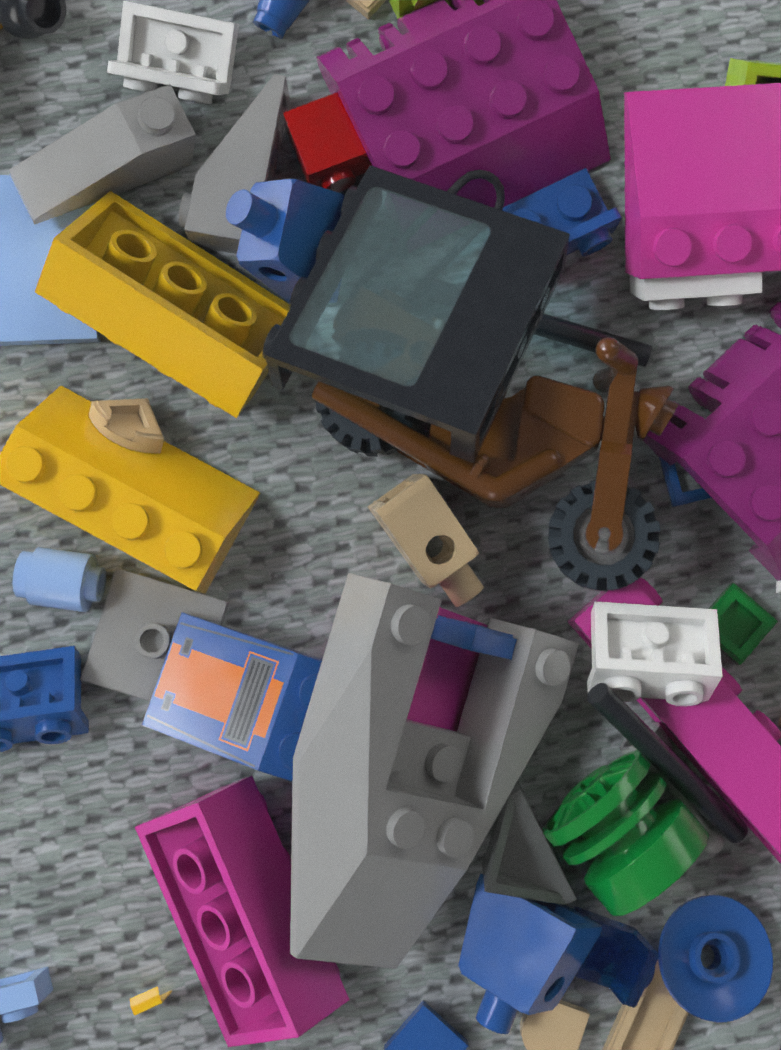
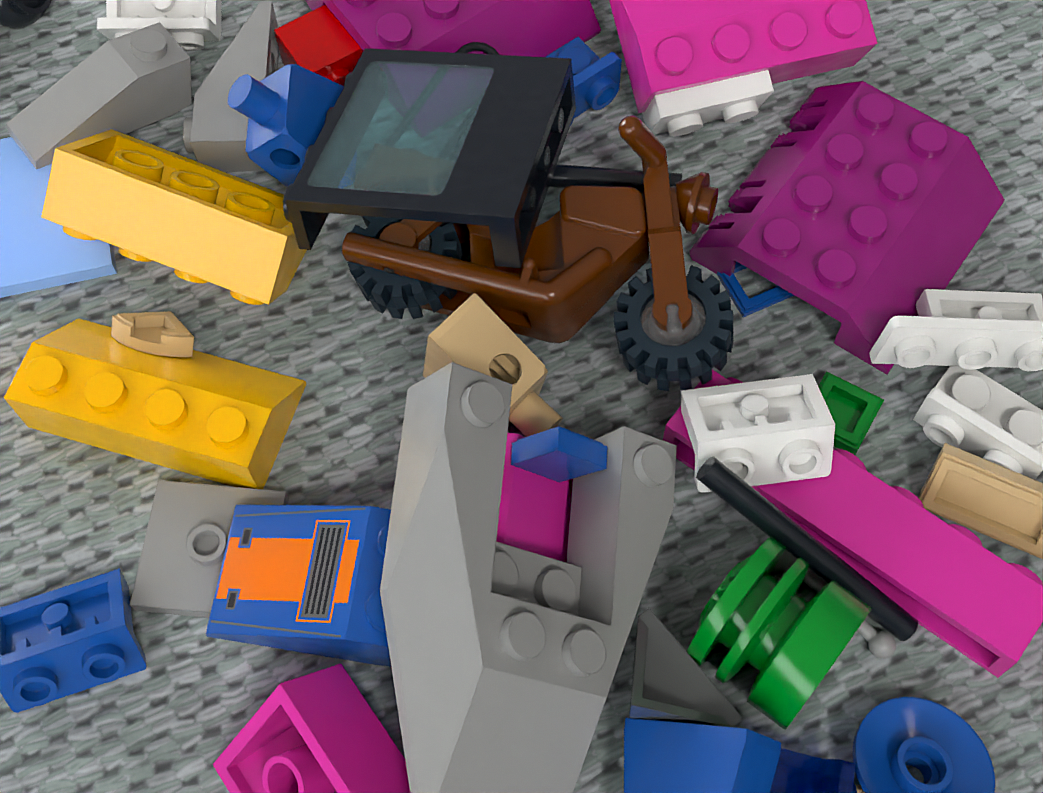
camera: 10 degrees left, 20 degrees down
light blue brick [12,547,106,612] -> none

